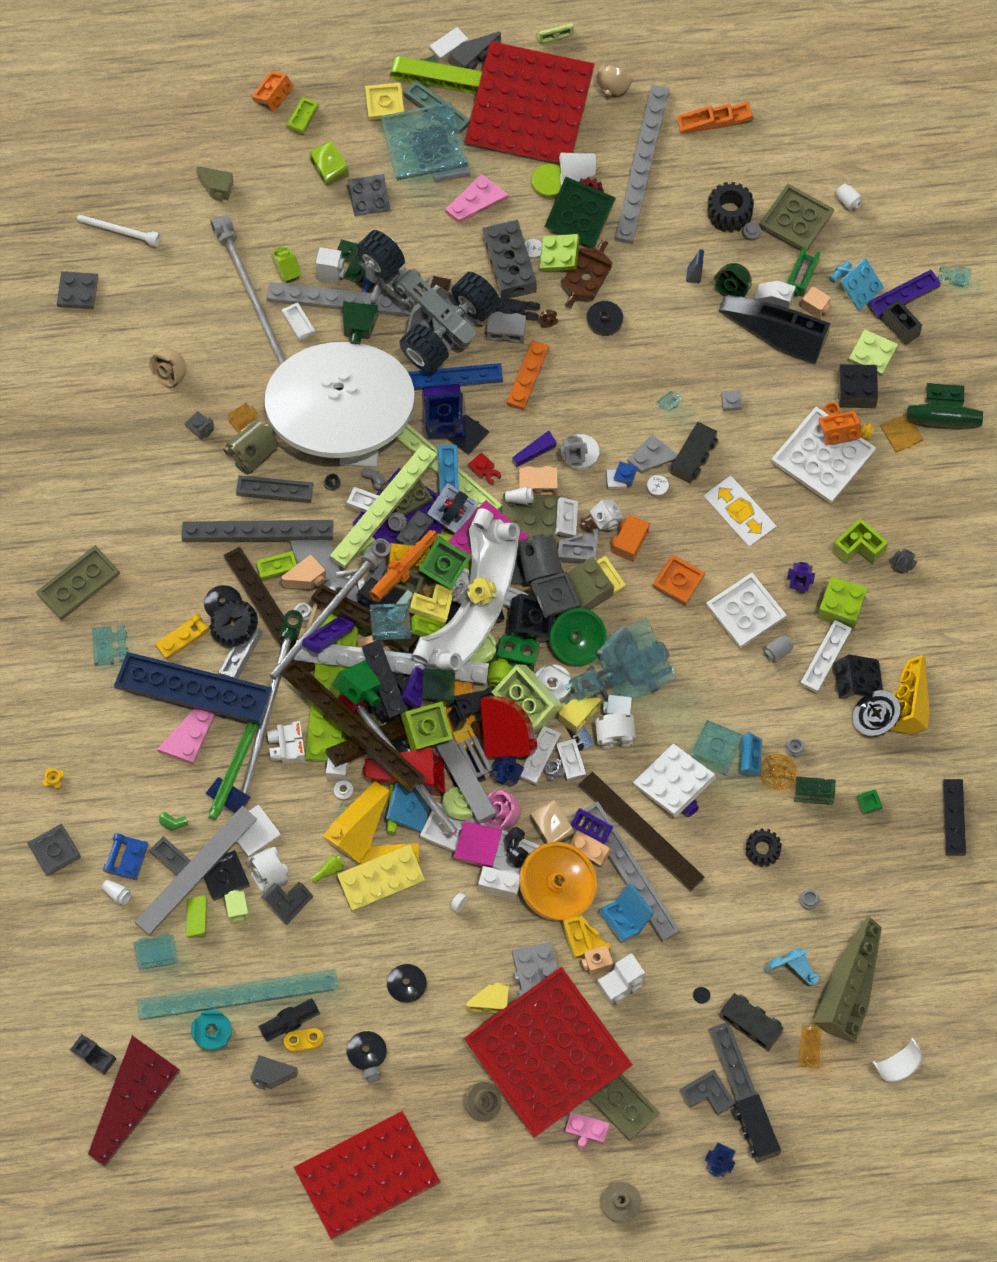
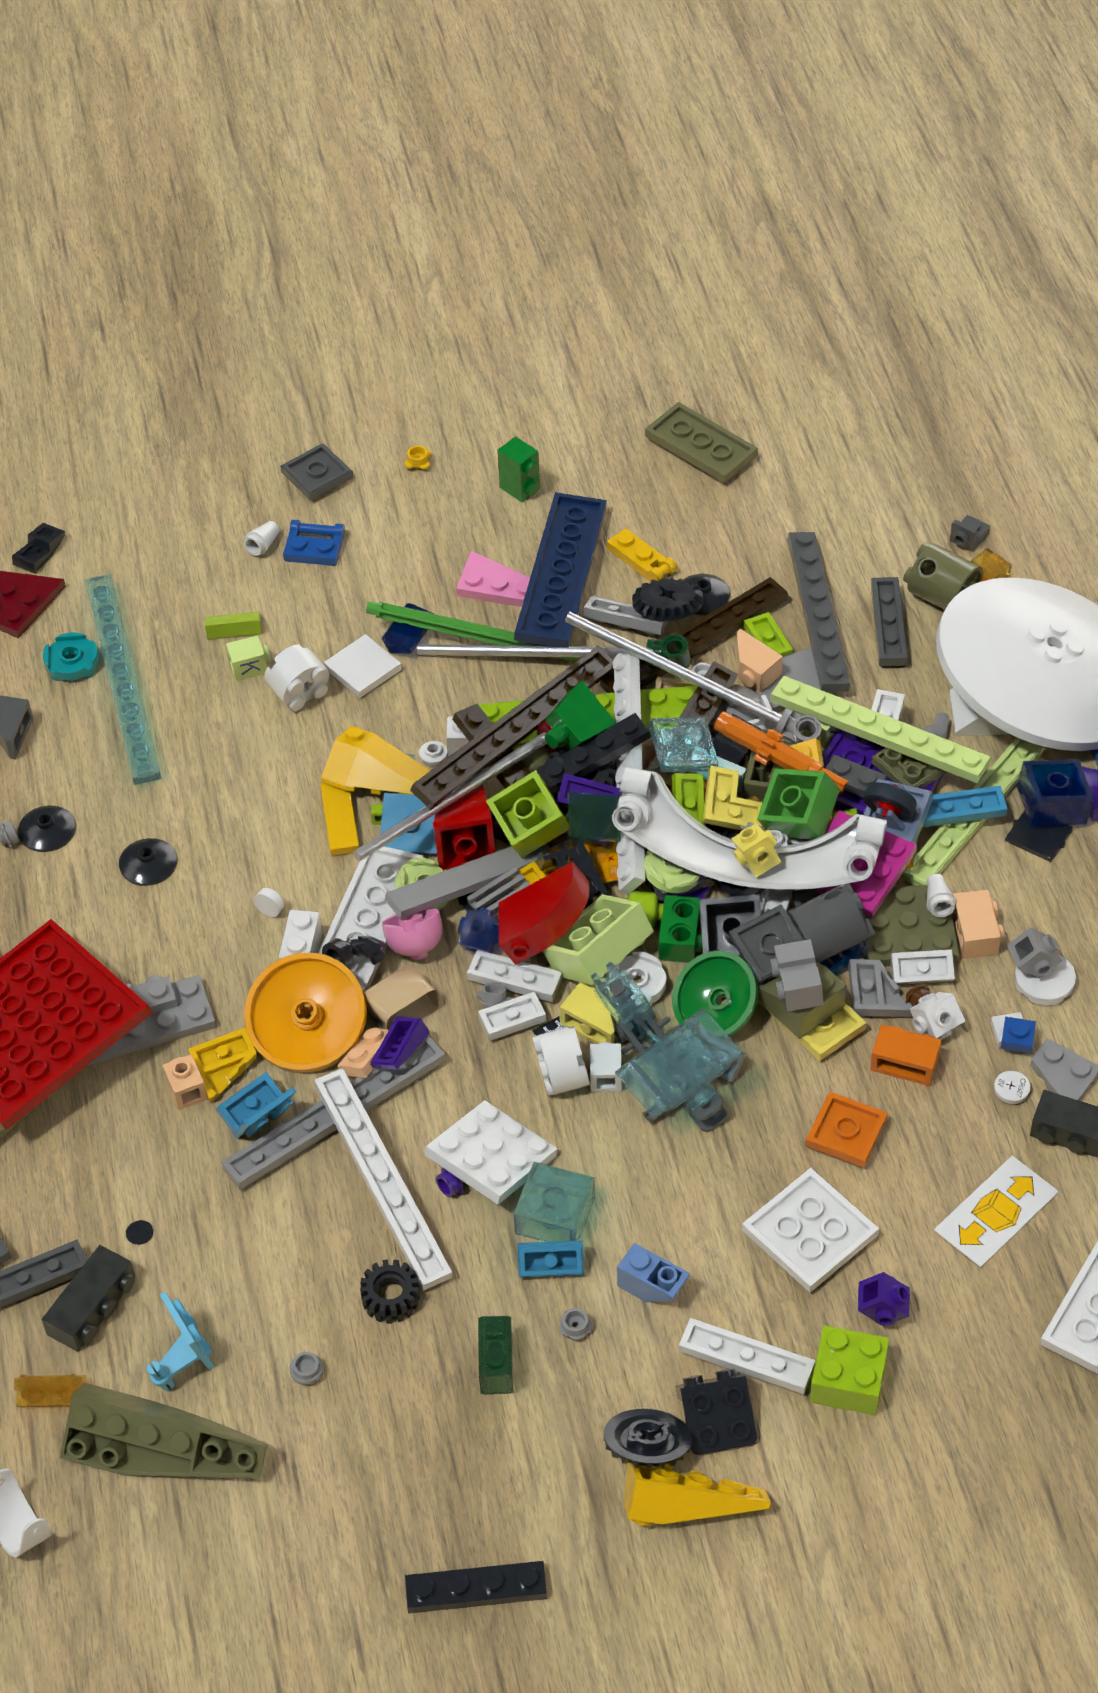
camera: 85 degrees right, 15 degrees down
clear light blue plate [92,624,129,666] -> none
light grey tile [134,806,257,936] -> none
clear light blue brick [134,934,178,970] -> none
tan cylinder [149,349,186,387] -> none
dark grey plate [150,836,191,876] -> none
bright green arm [159,812,188,830] -> none
black tile [204,850,250,901] -> none
black piece [258,998,320,1042] -> none
dark grey plate [261,882,314,925] -> none
white hips [267,721,306,764] -> none
yellow plate [284,1028,324,1053] -> none
dark purple plate [302,616,354,654] -> none
lime cone [310,854,345,883] -> none
black hinge [325,474,341,490] -> none
light yellow plate [337,844,425,912] -> none
light grey plate [388,512,407,531] -> none
dark pink tile [454,821,502,868] -> none
light yellow slope [467,983,509,1014] -> none
red plate [468,452,501,486] -> none
dark purple piece [512,430,557,468] -> none
dark brown tile [579,771,705,892] -> none
white brick [597,953,645,1005] -> none
clear yellow wheel [760,754,796,789] -> none
light grey brick [764,636,793,663] -> none
lime brick [832,518,888,563] -> none
green plate [857,789,883,815] -> none
dark grey gear [892,549,917,572] -> none
none -> white plate [314,1068,452,1291]
none -> green brick [497,436,540,502]
none -> medium blue slope [617,1243,690,1302]
none -> light grey brick [770,939,824,1012]

